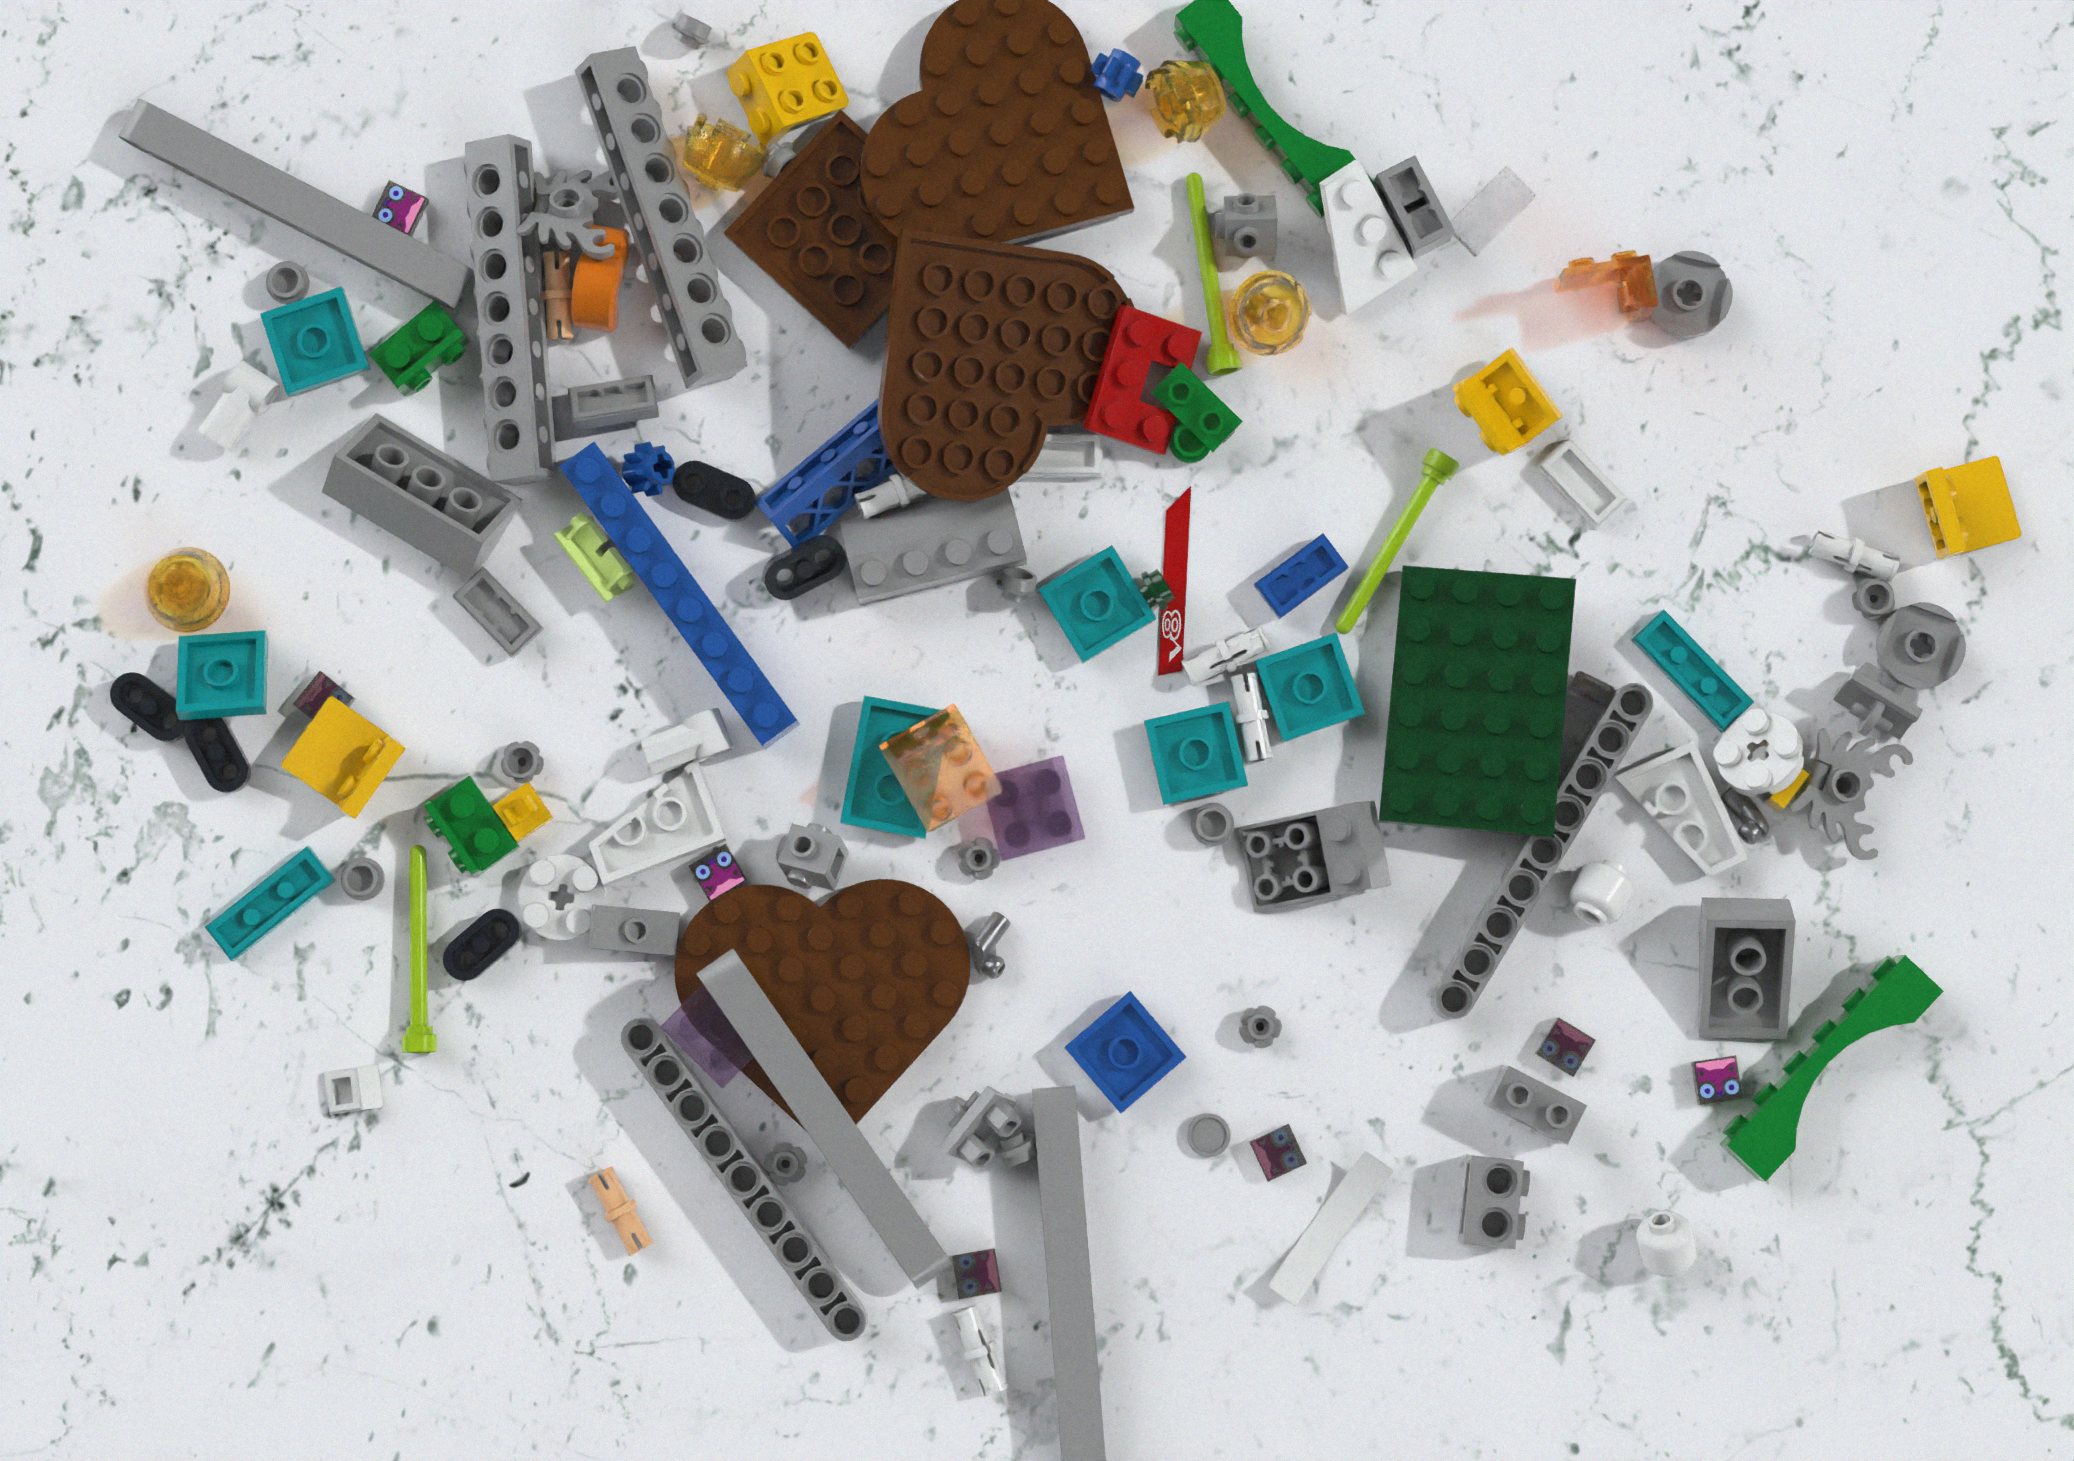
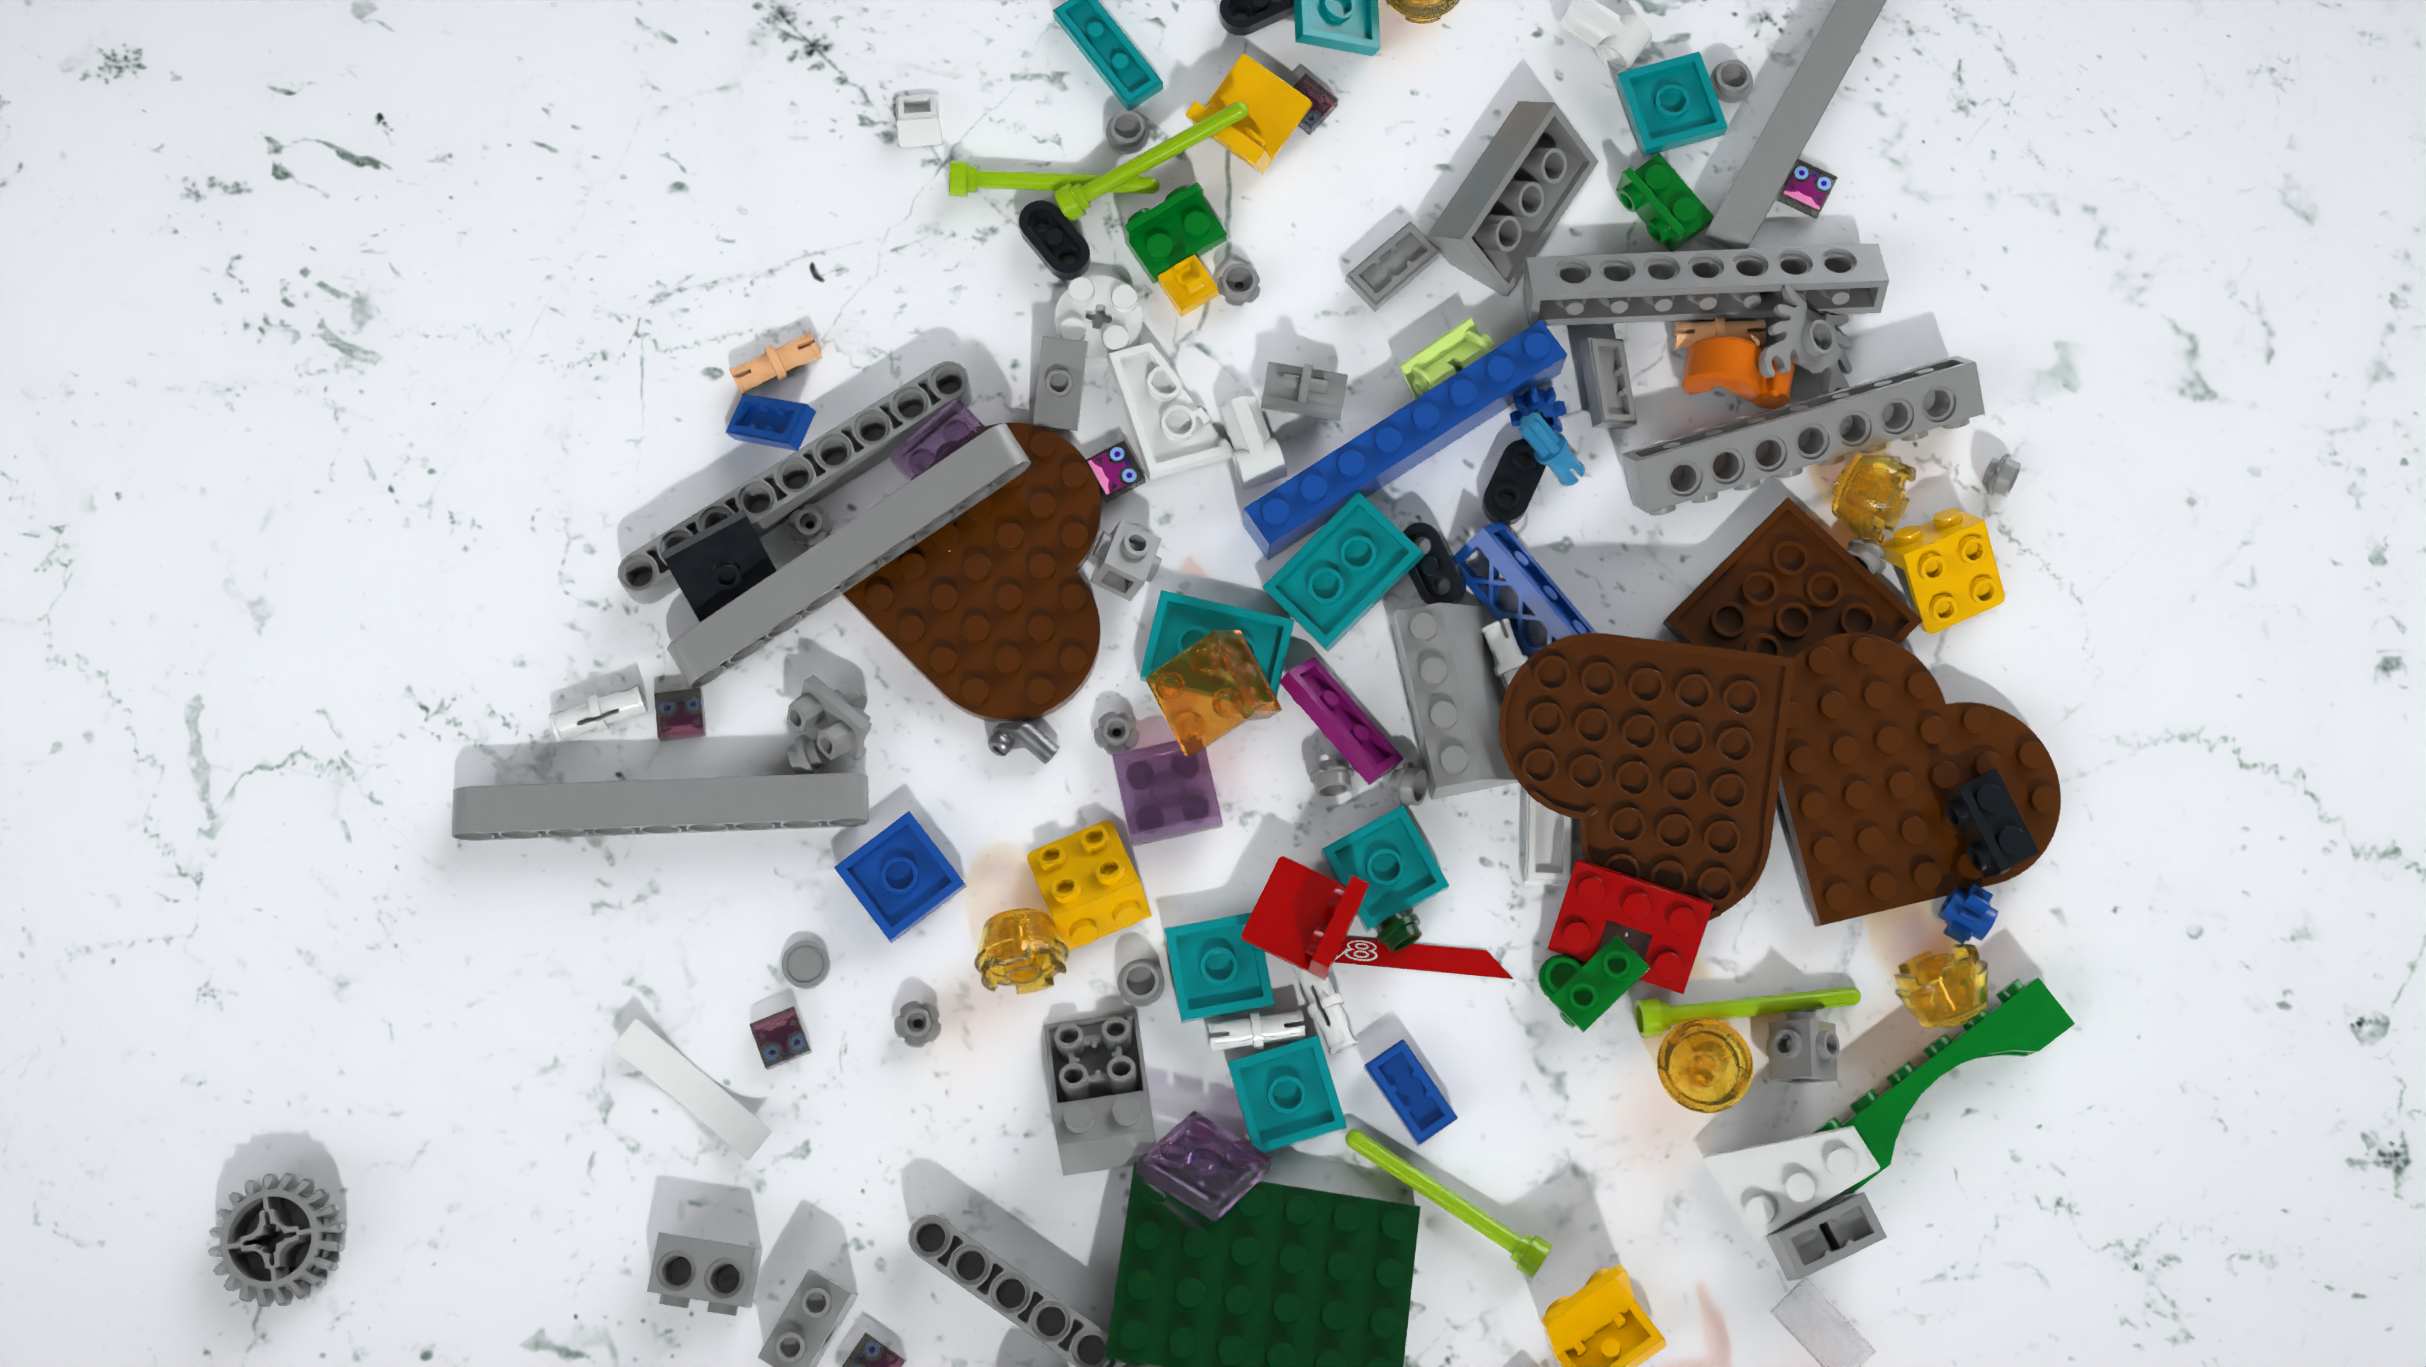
camera: 90 degrees right, 10 degrees down
none -> black plate [661,510,776,622]
none -> blue plate [725,394,816,451]
none -> clear yellow cone [974,908,1069,994]
none -> yellow bracket [1027,821,1152,952]
none -> lime piece [1054,101,1248,222]
none -> clear purple plate [1136,1111,1272,1222]
none -> red bracket [1241,856,1370,980]
none -> light grey hips [1261,362,1348,421]
none -> teal plate [1262,491,1424,652]
none -> magenta plate [1279,657,1404,785]
none -> light grey plate [1309,759,1355,796]
none -> dark azure axle [1518,412,1585,486]
none -> black bracket [1942,768,2040,878]

